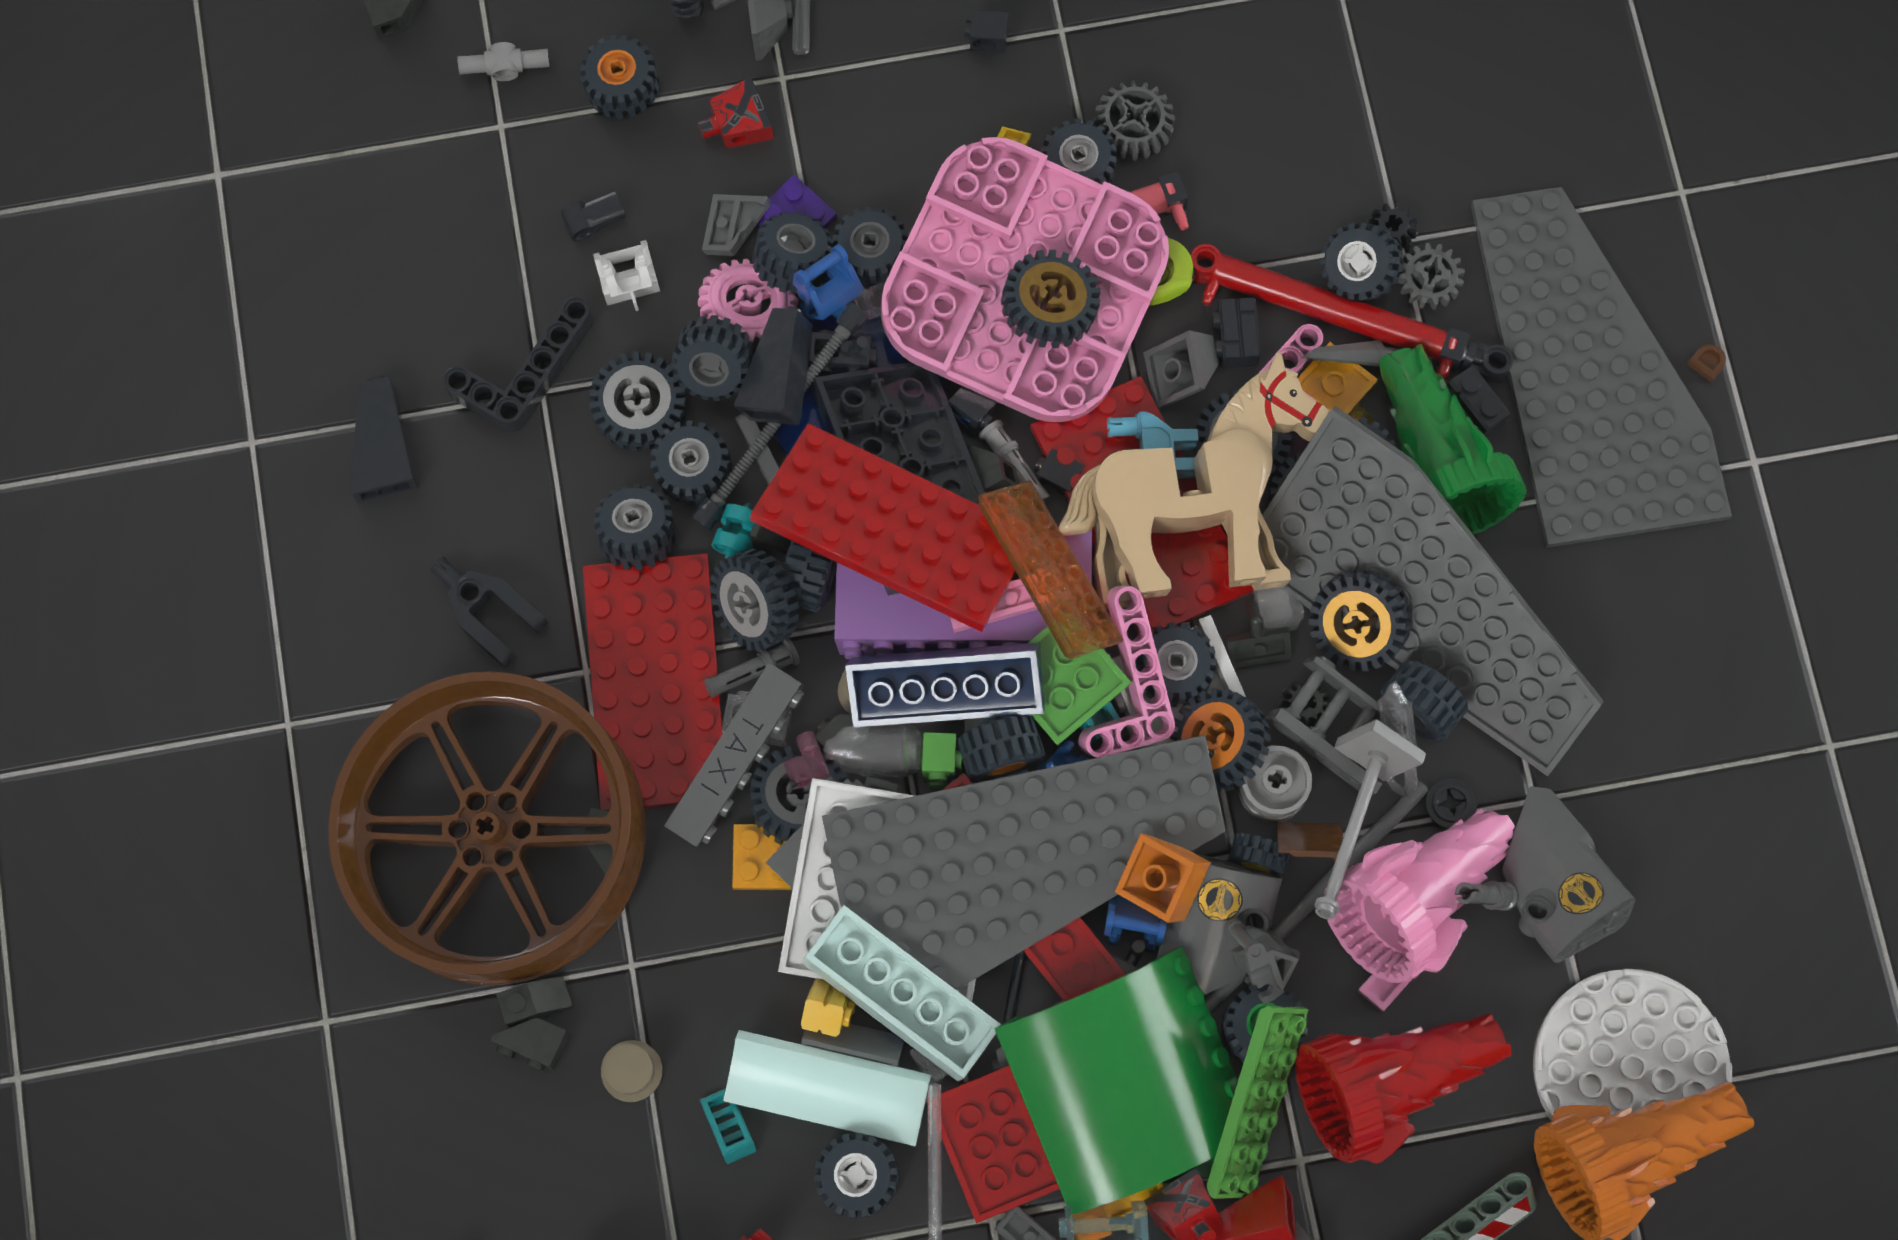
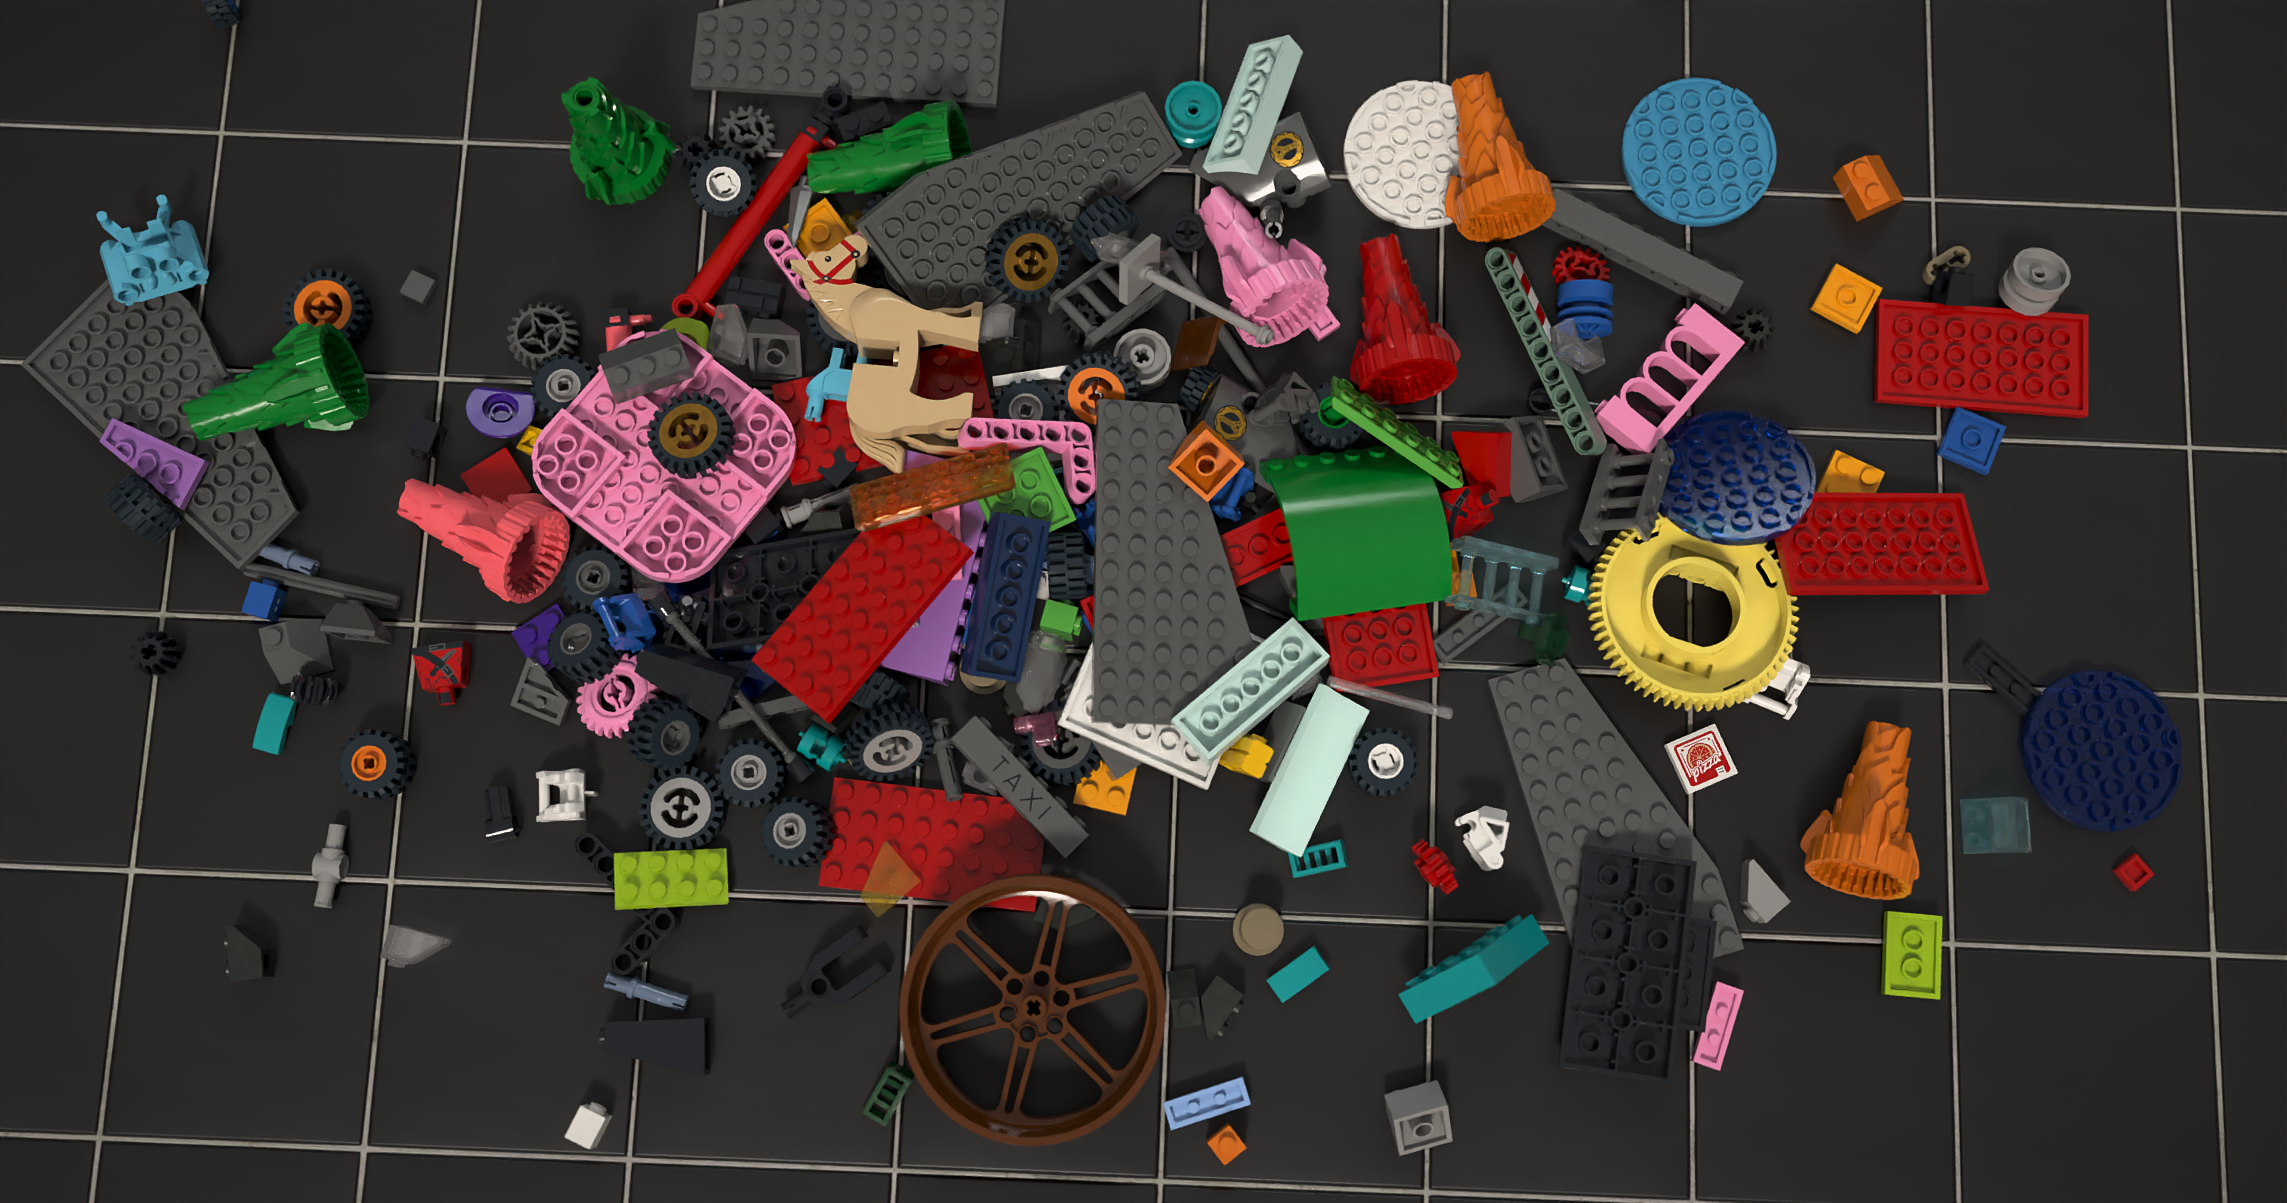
camera: 80 degrees left, 5 degrees up
none -> clear slope [380,925,452,968]
none -> coral cone [397,478,570,603]
none -> red tile [460,447,535,504]
none -> hat [466,386,535,438]
none -> green cone [562,77,676,205]
none -> white brick [565,1102,612,1149]
none -> dark grey slope [598,328,694,404]
none -> sand blue pin [604,970,689,1013]
none -> lime plate [614,848,729,910]
none -> clear slope [705,304,748,366]
none -> wing [860,841,921,918]
none -> dark green slope [862,1061,915,1127]
none -> light blue plate [1163,1077,1251,1130]
none -> teal wheel [1164,81,1222,148]
none -> light aqua arch [1203,35,1303,175]
none -> orange brick [1206,1123,1247,1165]
none -> teal slope [1266,946,1330,1003]

